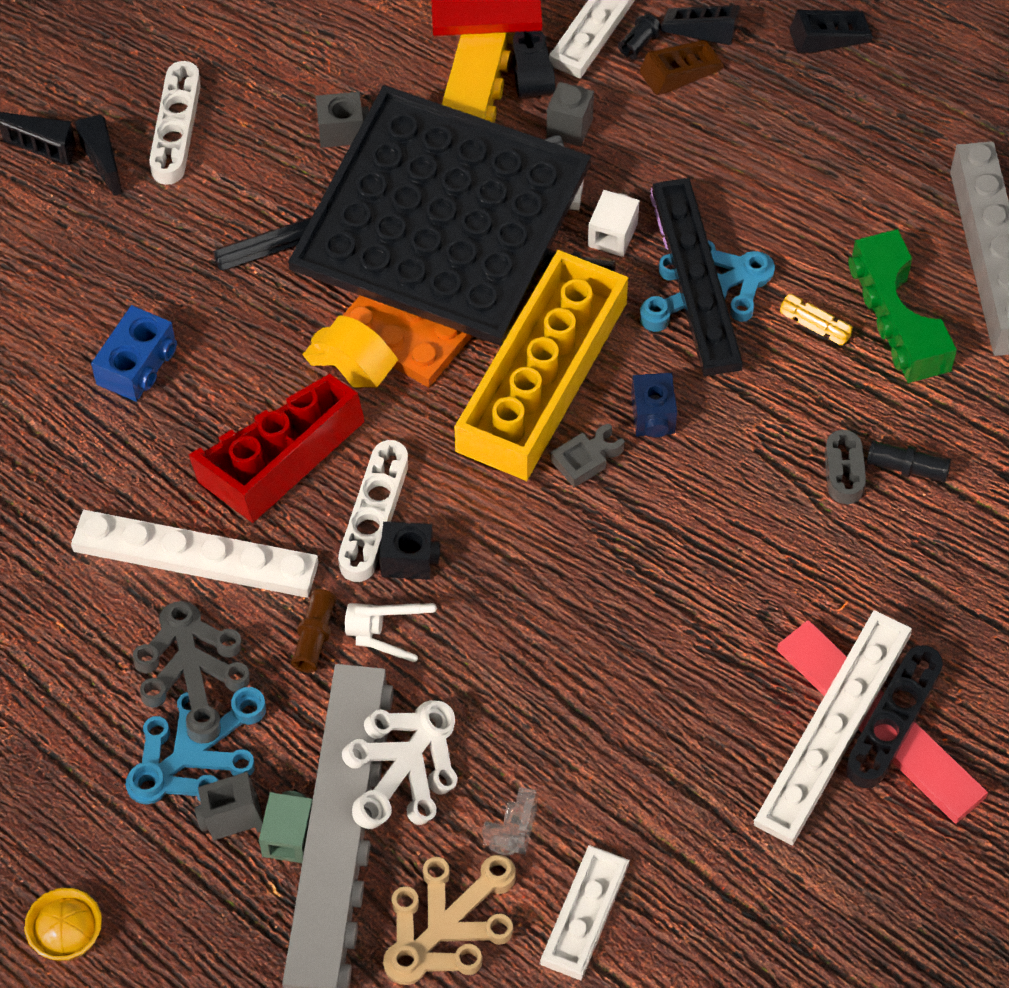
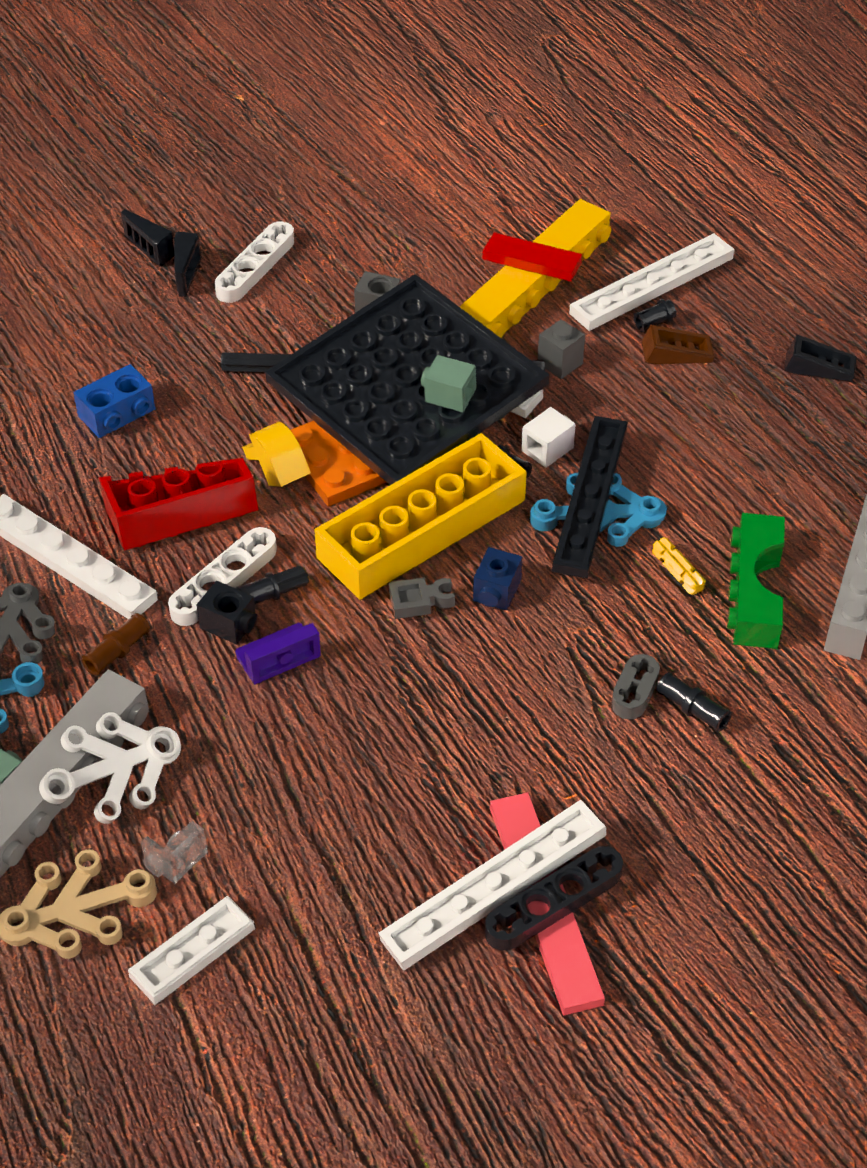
camera: 25 degrees right, 10 degrees down
white plant [345,603,437,662] -> none
black piece [513,31,556,99] -> none
black slope [661,5,741,45] -> none
none -> dark purple panel [235,623,321,685]
none -> black axle [236,566,309,604]
none -> sand green brick [421,355,476,412]

